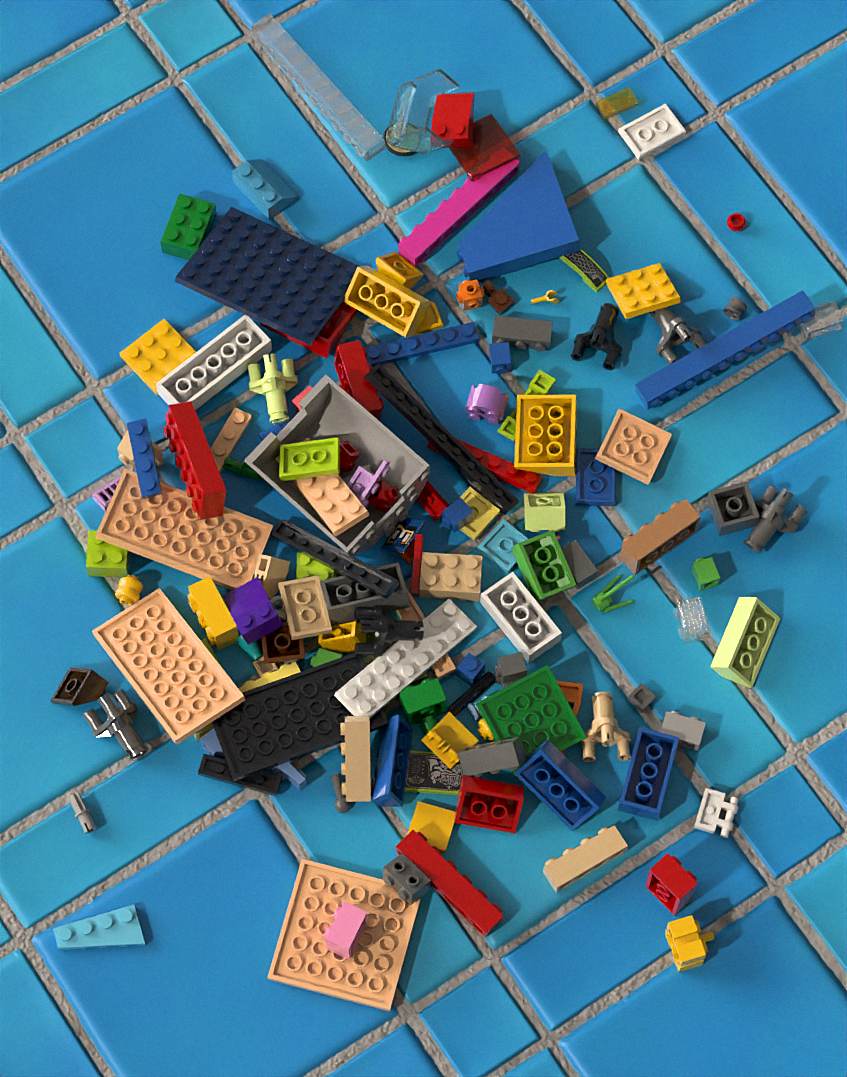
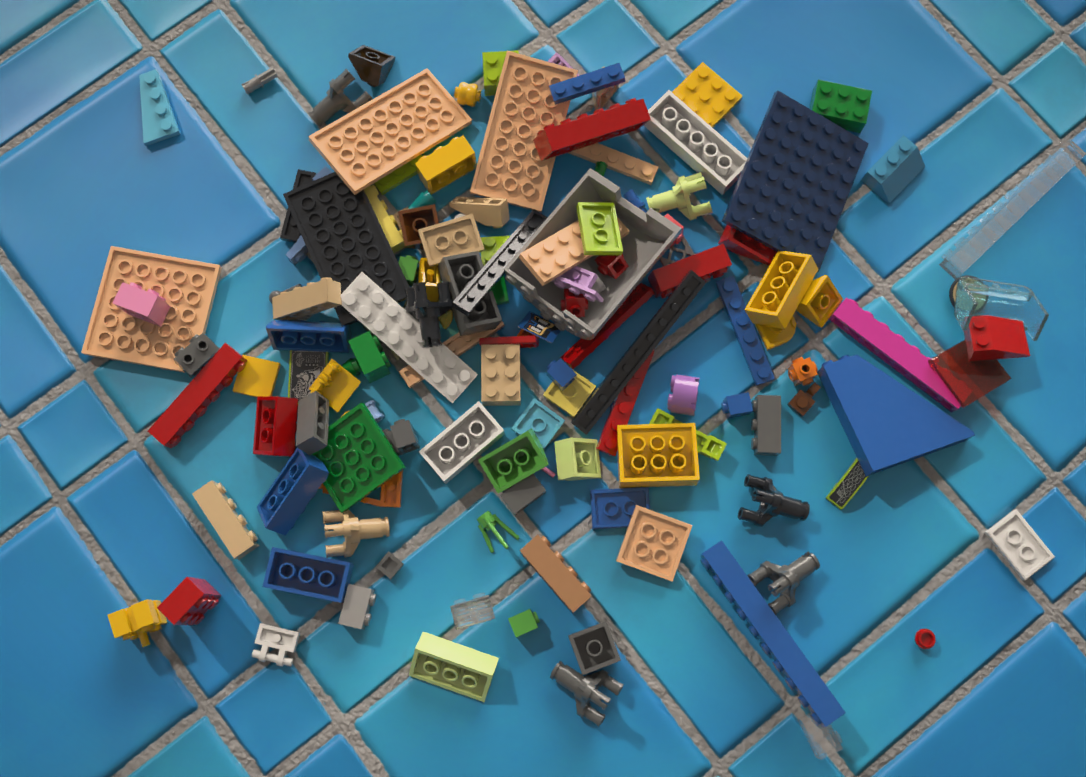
camera: 85 degrees right, 10 degrees up
dark purple slope [223,577,283,645] -> none
black axle [447,671,496,717] -> none
blue brick [456,653,485,686] -> none
yellow hand [531,290,560,304] -> none
clear yellow plate [596,87,638,119] -> none
yellow plate [606,263,680,319] -> none
dark grey wheel [723,297,747,321] -> none

